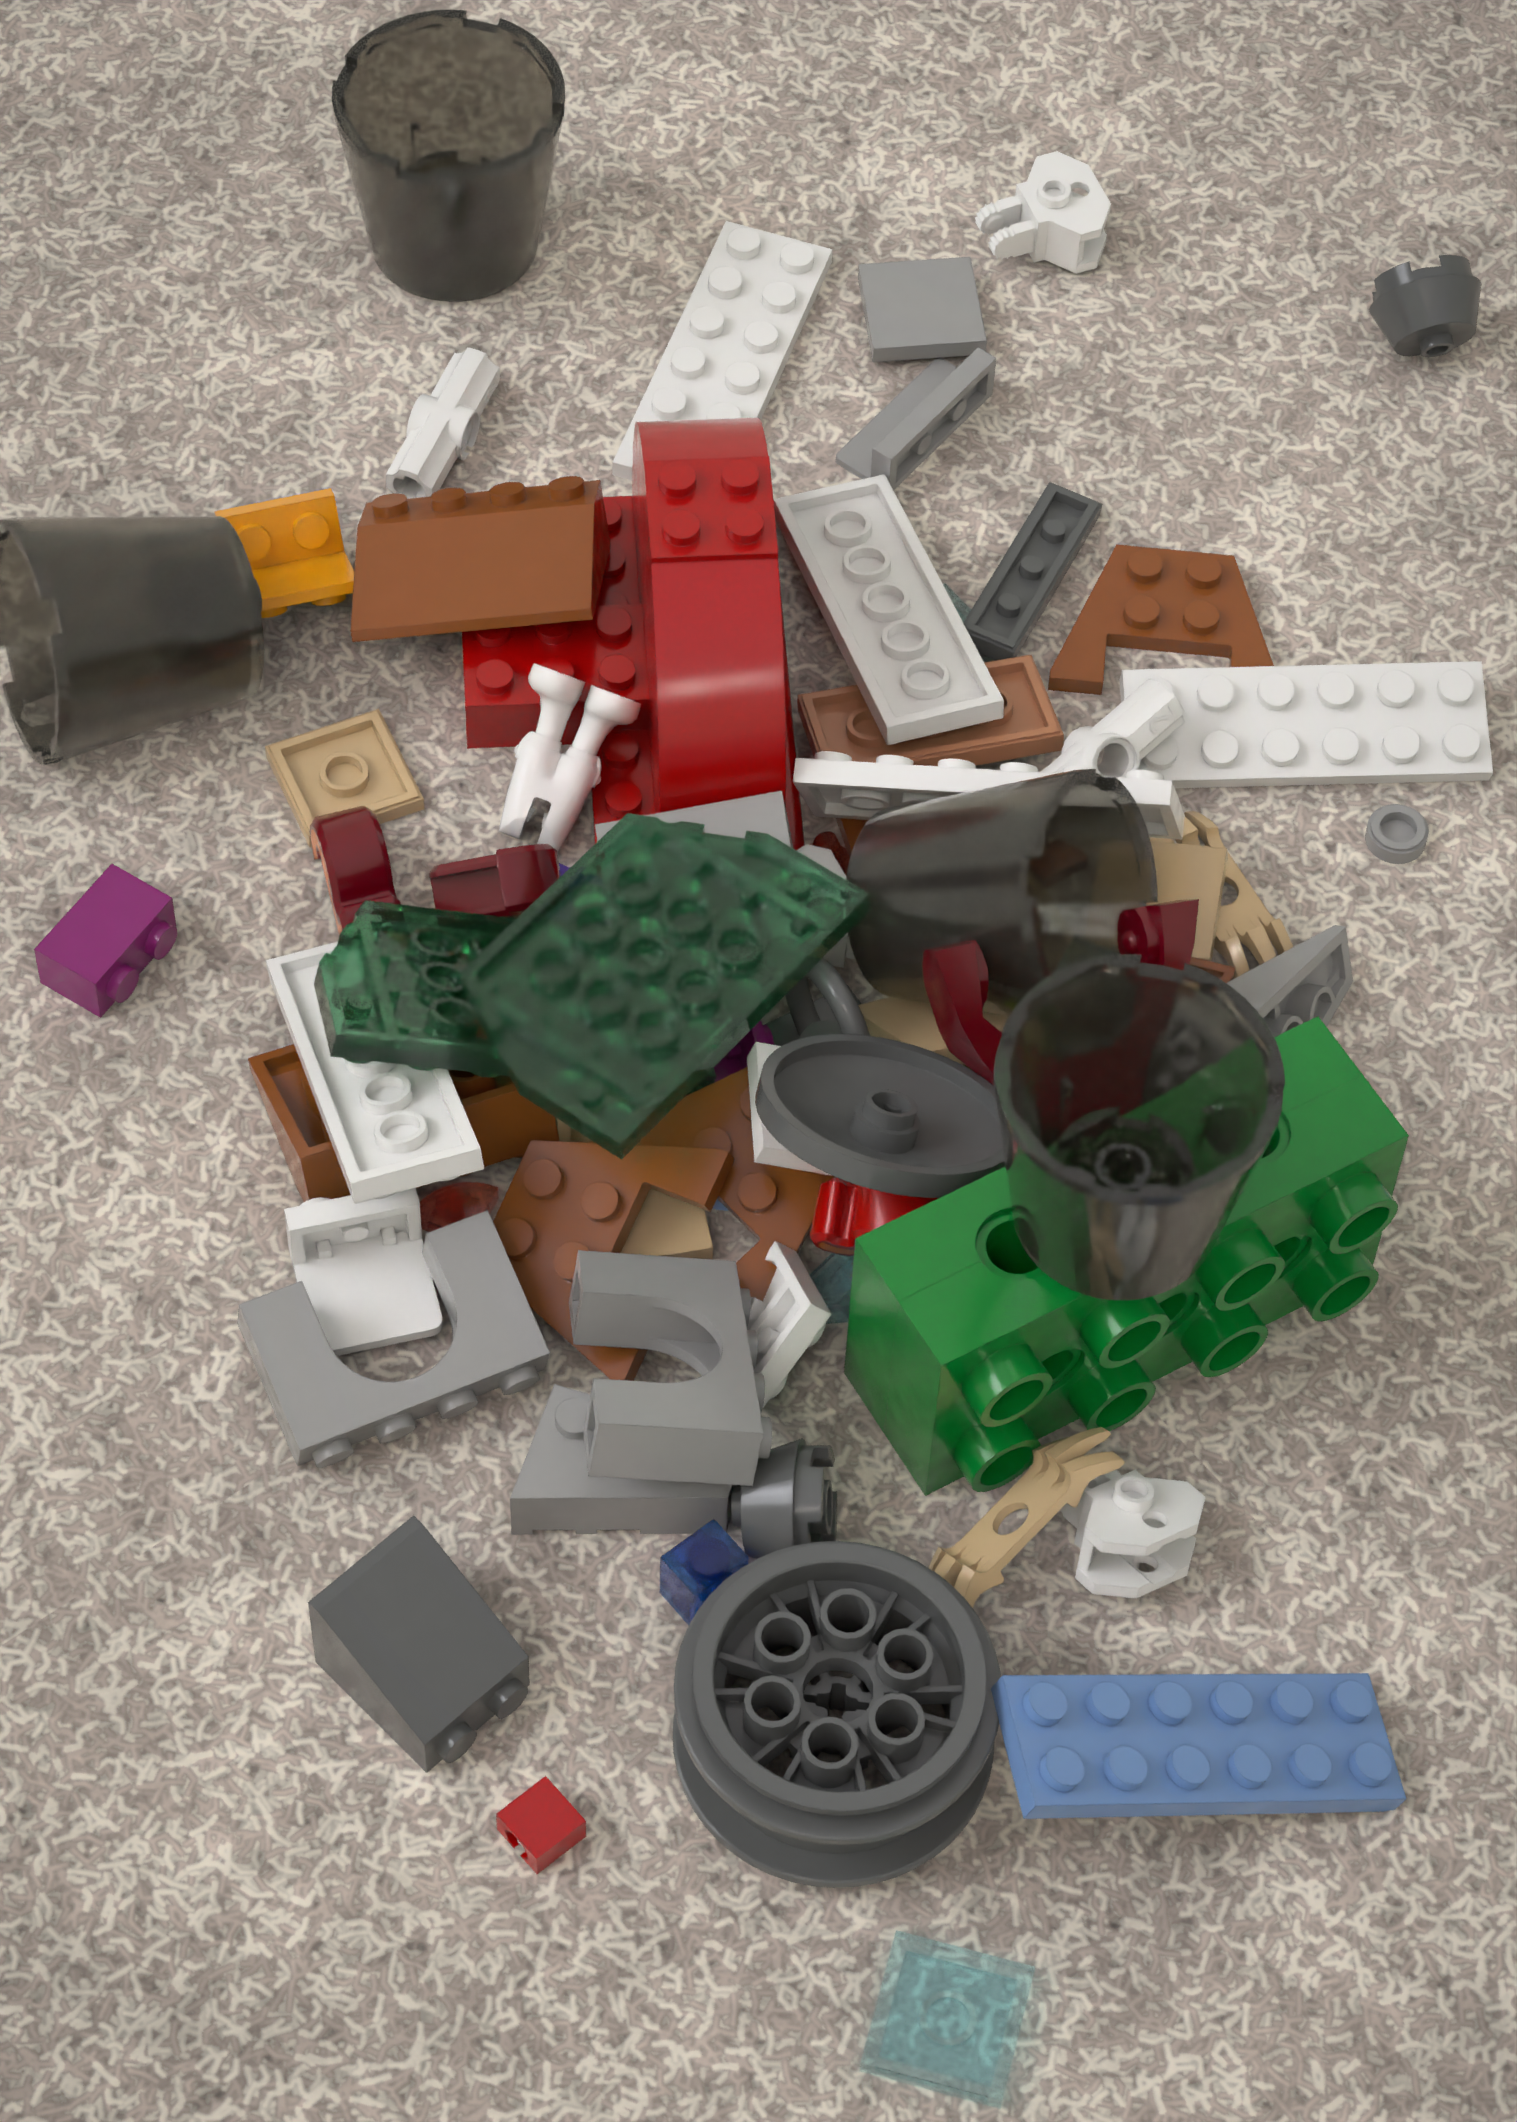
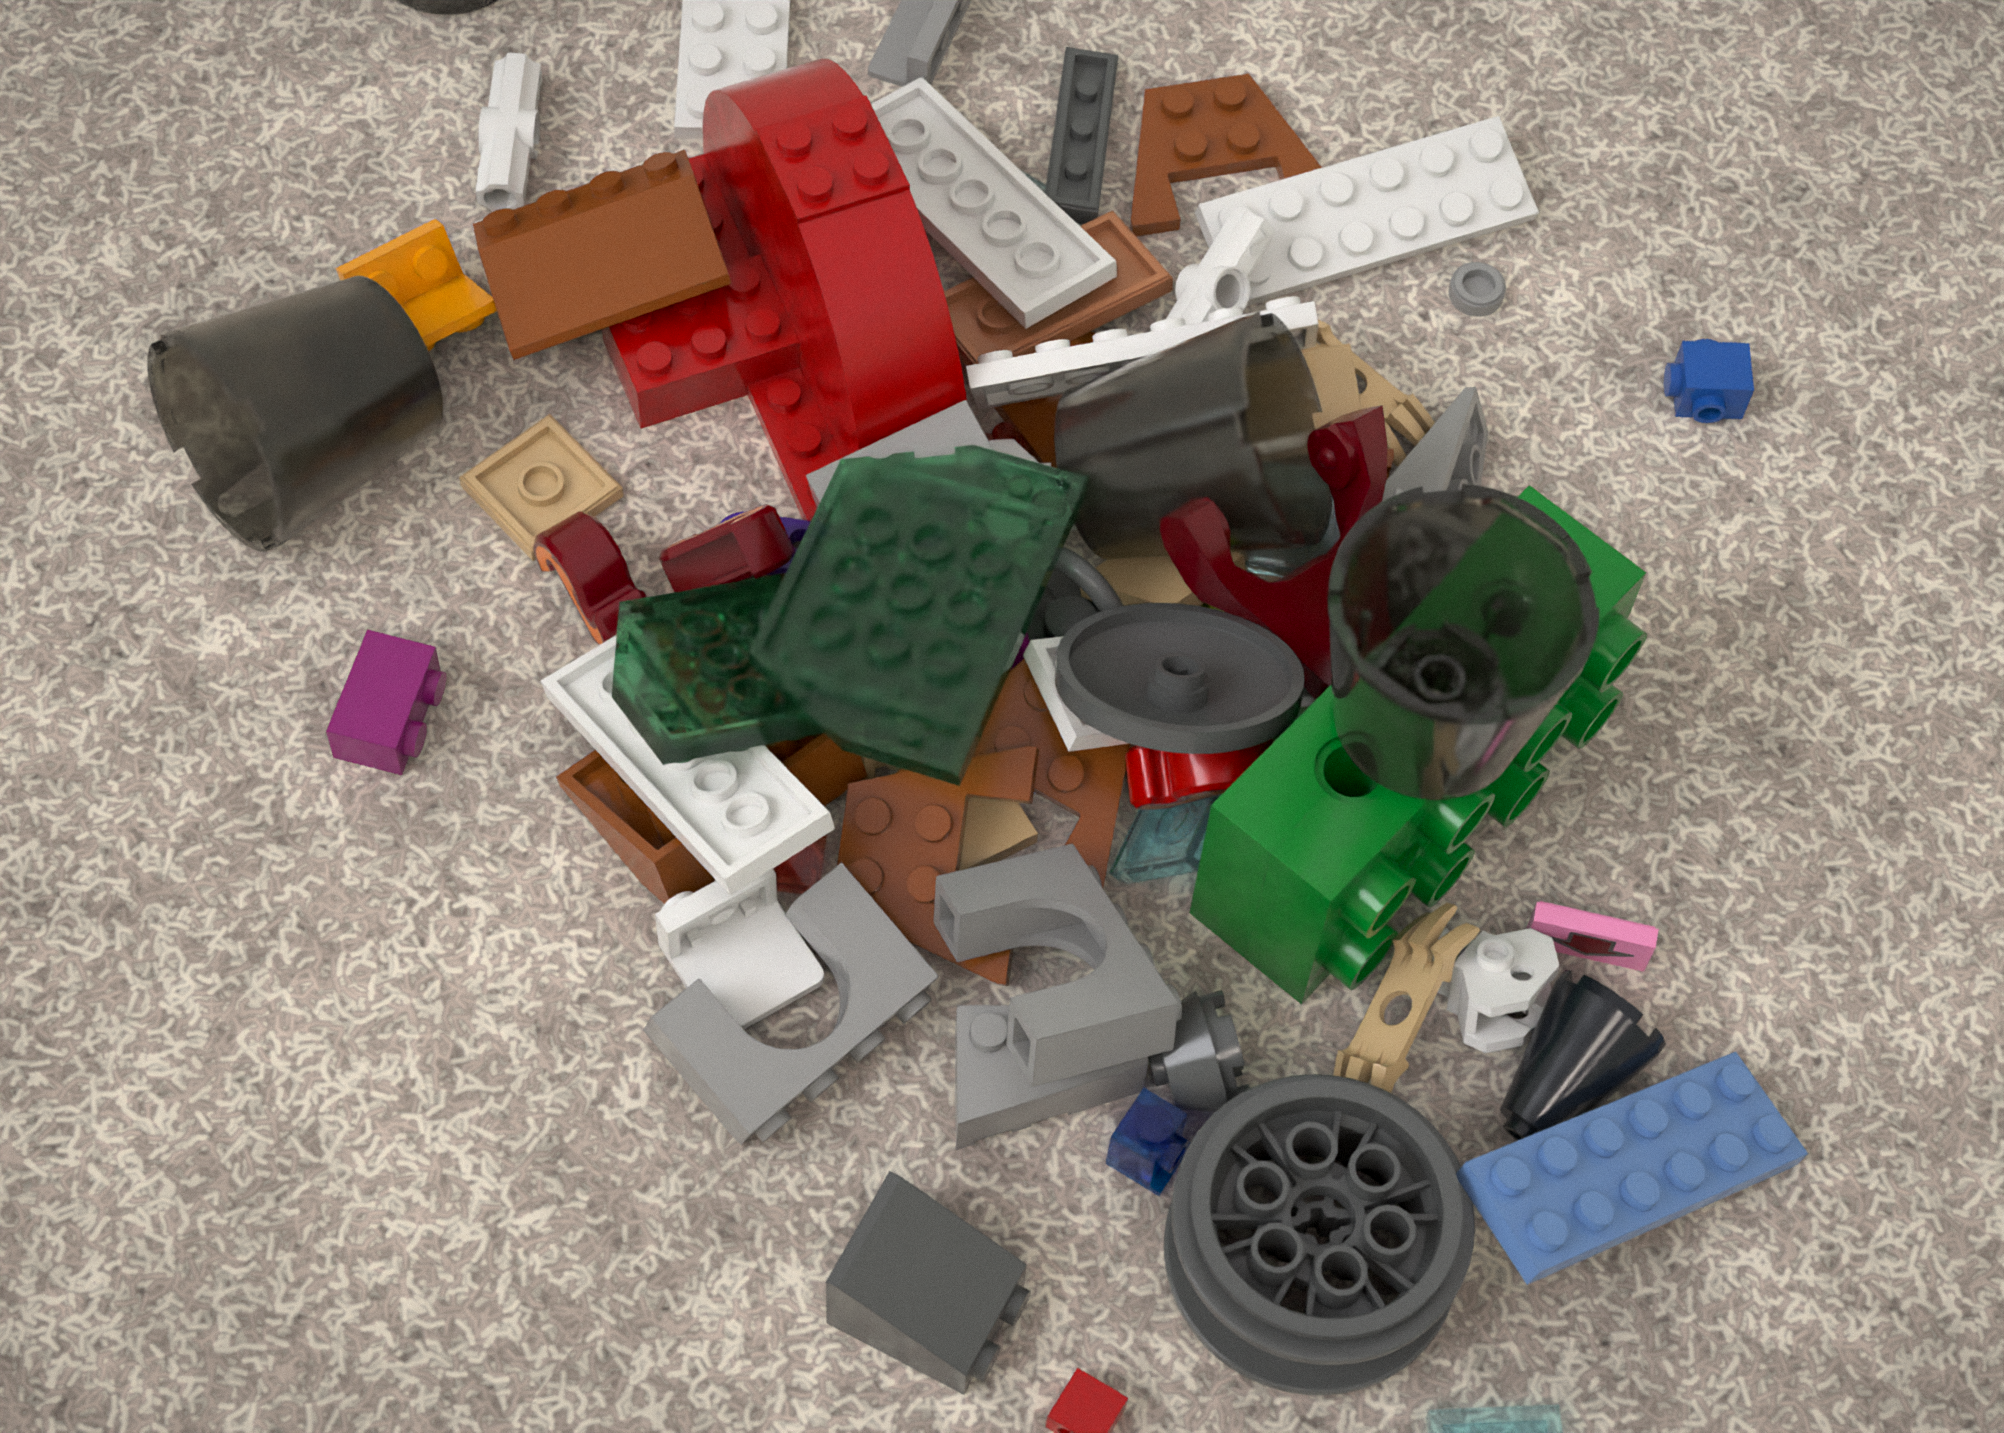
camera: 20 degrees left, 5 degrees up
white piece [498,663,641,854] -> none
white wing [747,1241,832,1408] -> none
none -> black cone [1500,970,1666,1141]
none -> bright pink tile [1527,901,1659,972]

